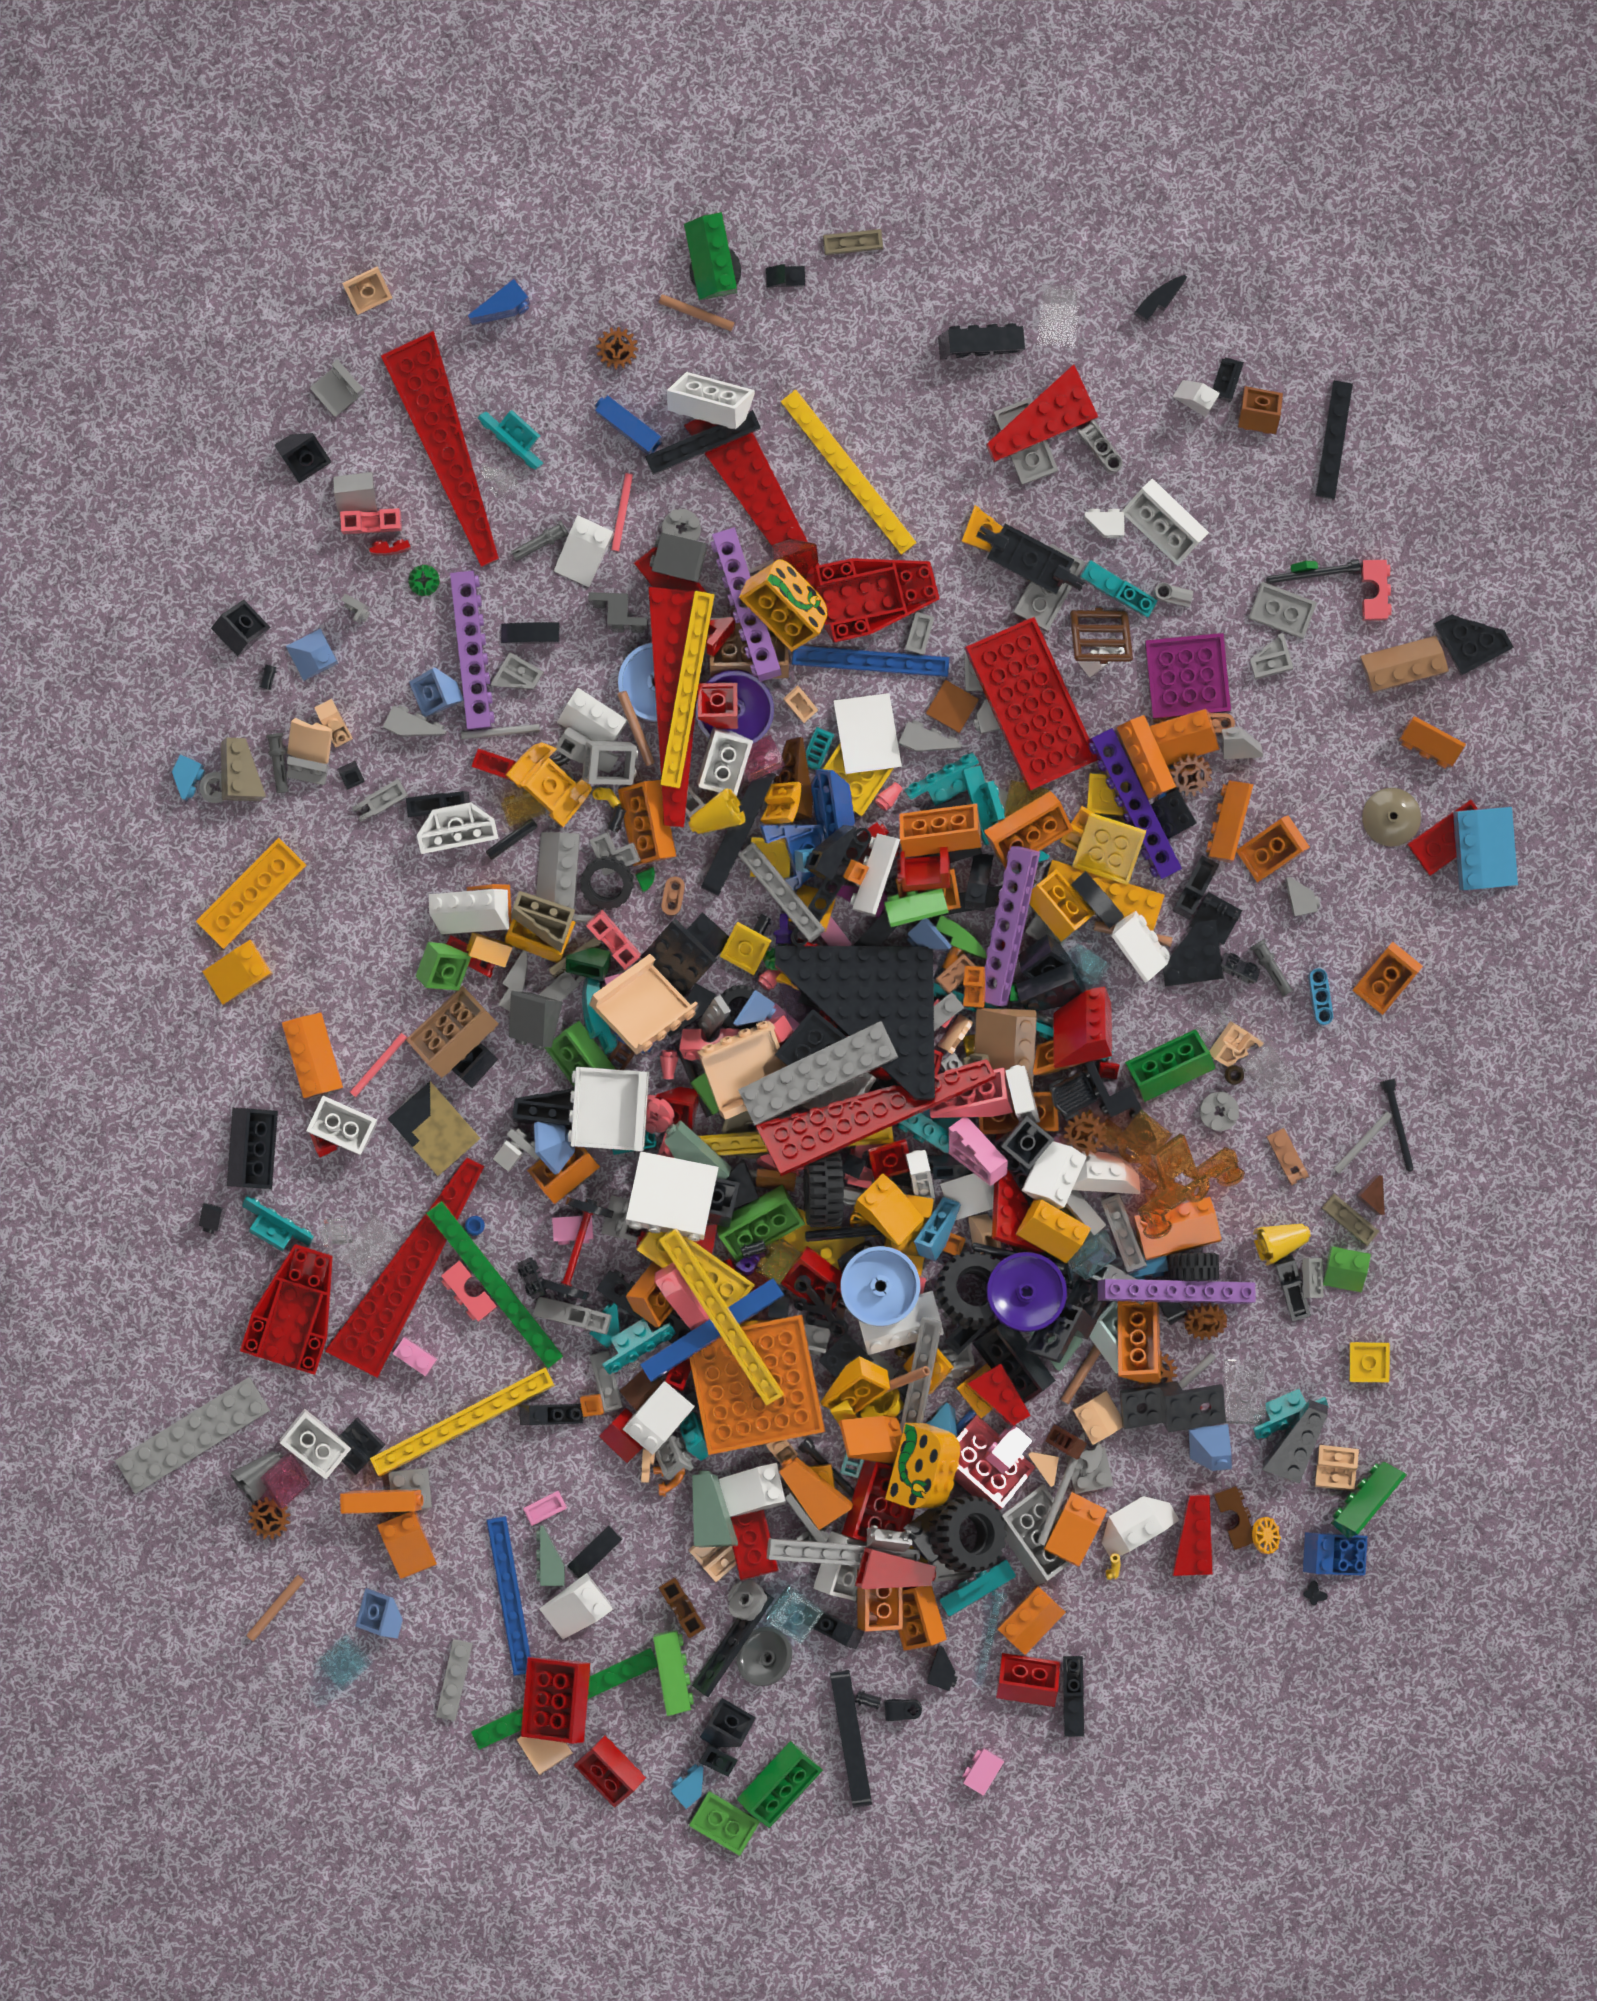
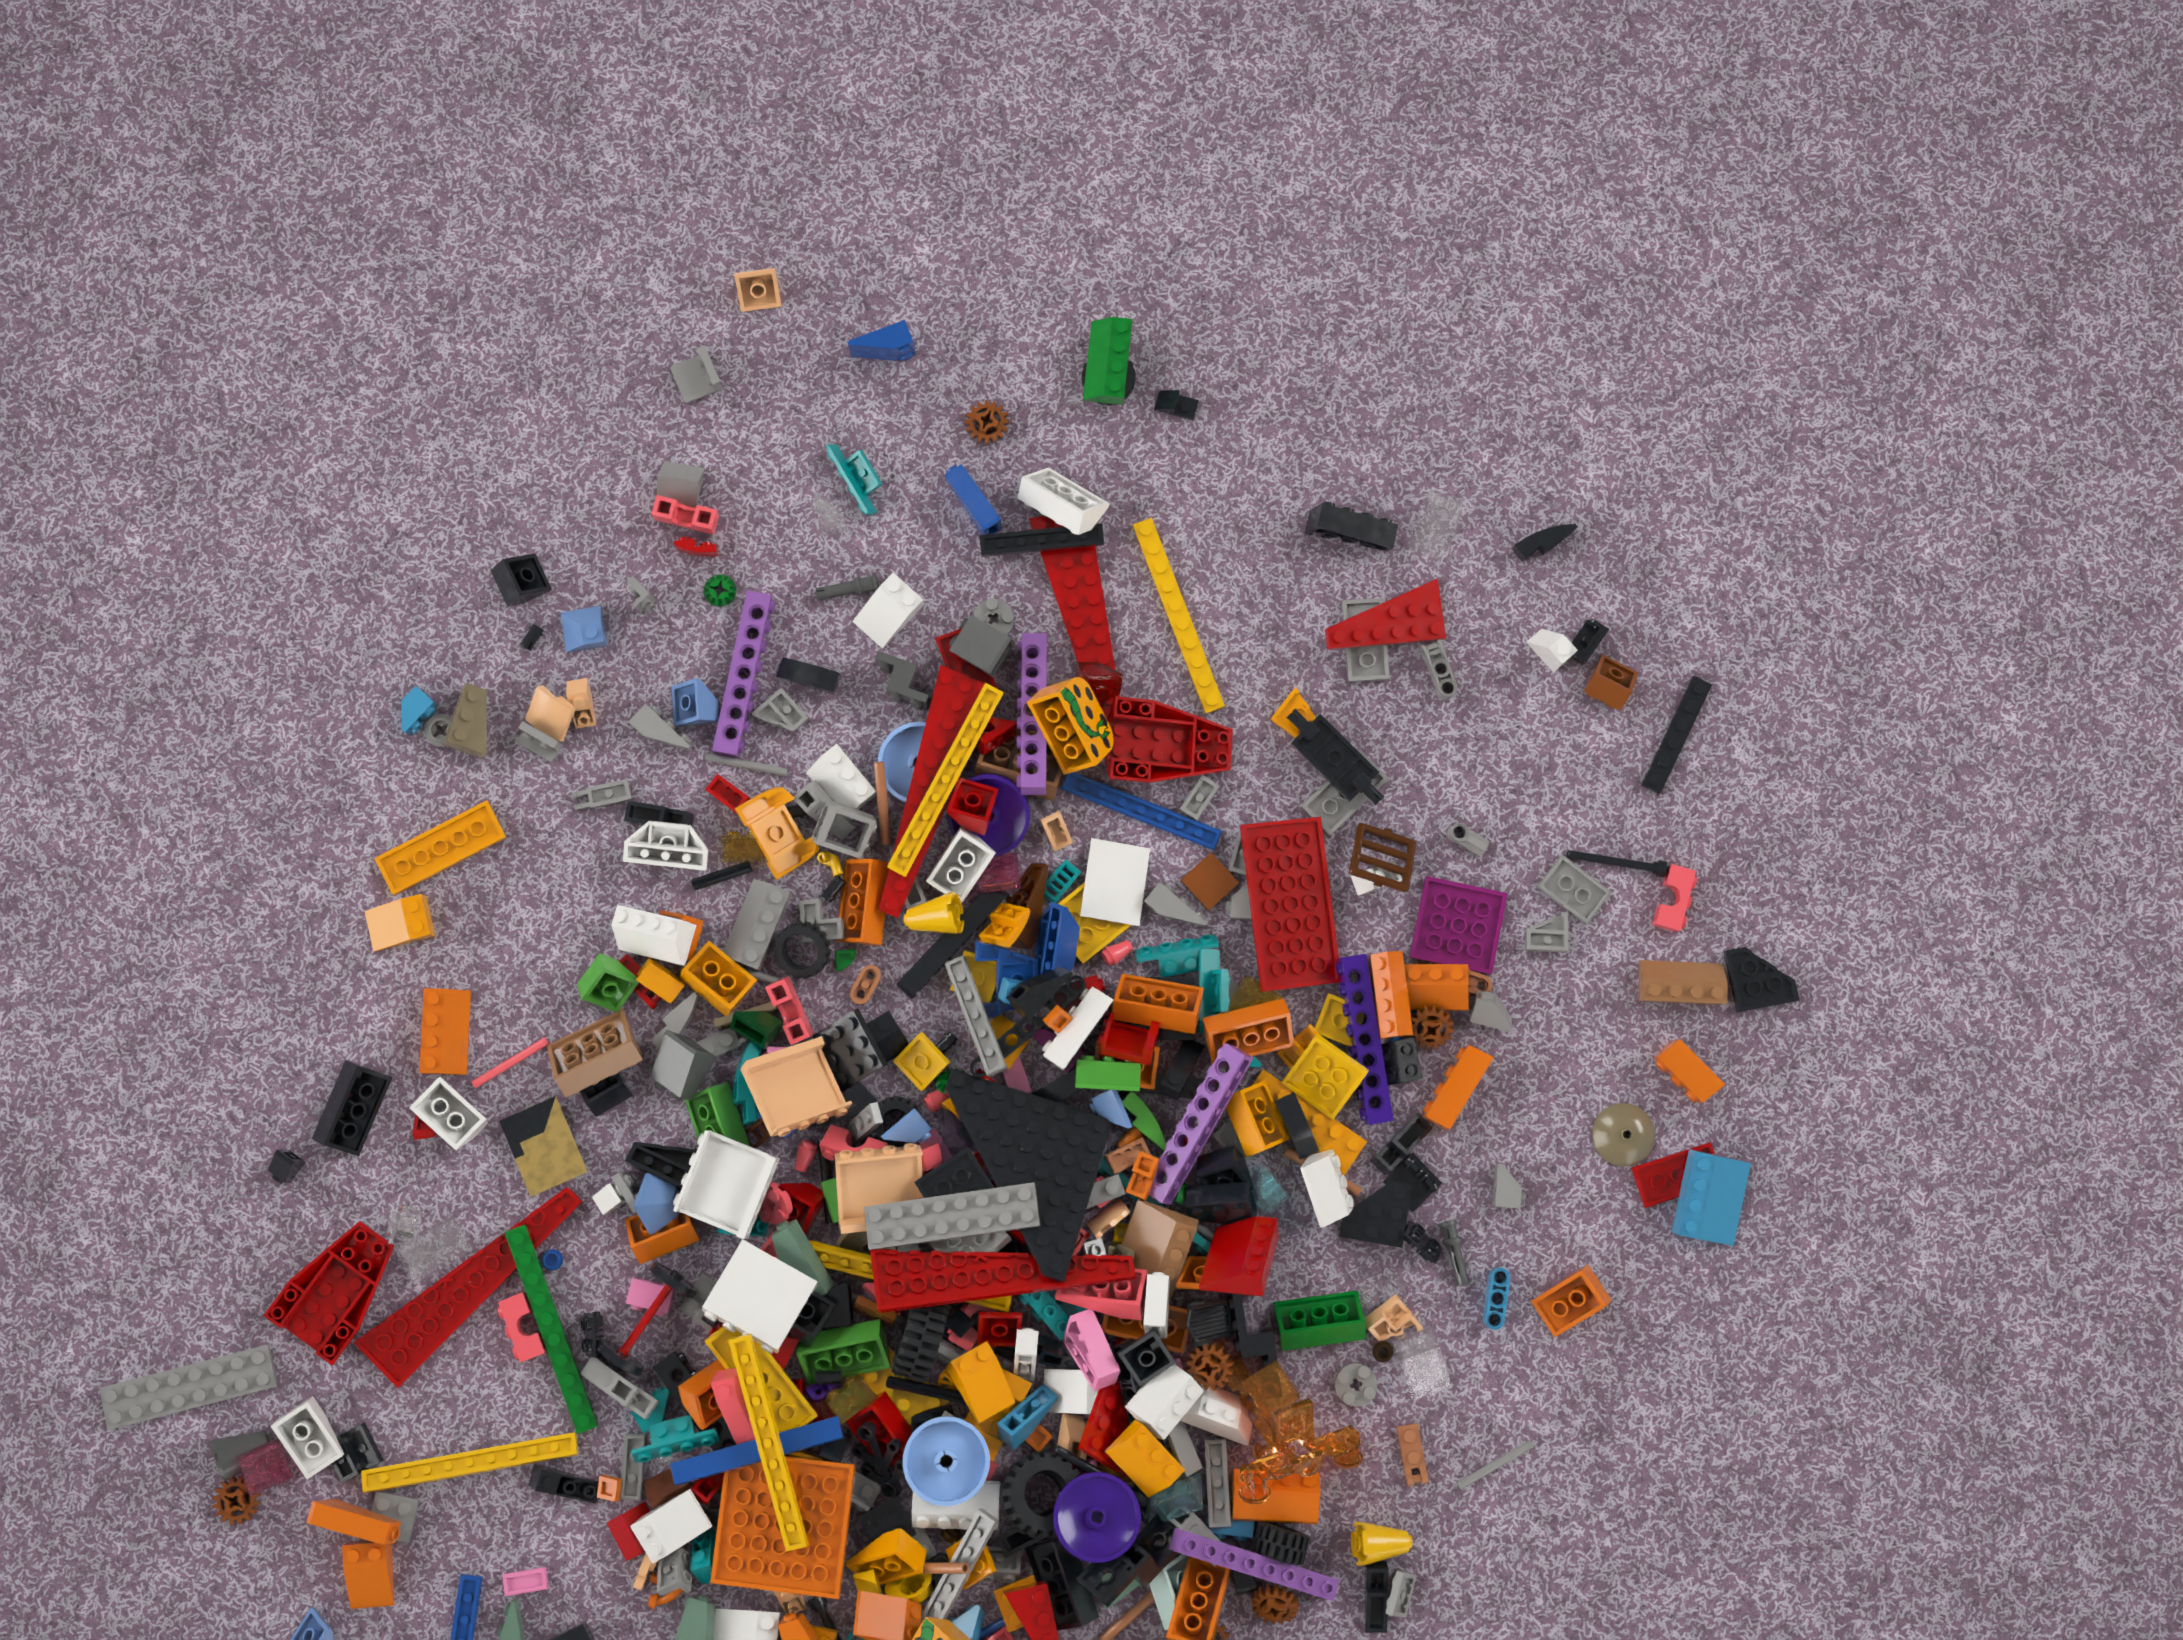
camera: 15 degrees right, 5 degrees down
teal bracket [242,1196,314,1252] -> none
nougat piece [246,1575,305,1641] -> none
dark grey pin [266,733,289,793] -> none
black slope [274,433,332,483] -> none
black slope [338,761,365,790] -> none
red wing [381,331,499,568] -> none
bright pink brick [393,1337,438,1376] -> none
dark tan wedge [511,891,575,953] -> none
coral bar [611,473,633,552] -> none
nougat piece [659,294,735,331] -> none
dark purple piece [773,914,793,944] -> none
dark tan tile [823,229,883,255] -> none
teal slope [1080,560,1158,618] -> none
white slope [1084,509,1124,538] -> none
red slope [1098,1061,1120,1079] -> none
white slope [1121,479,1209,566] -> none
orange slope [1236,815,1310,883] -> none
green tile [1290,561,1319,572] -> none
dark tan tile [1321,1193,1380,1246] -> none
bright green slope [1323,1246,1371,1293] -> none
copper slope [1356,1175,1385,1215] -> none
black piece [1380,1078,1414,1172] -> none

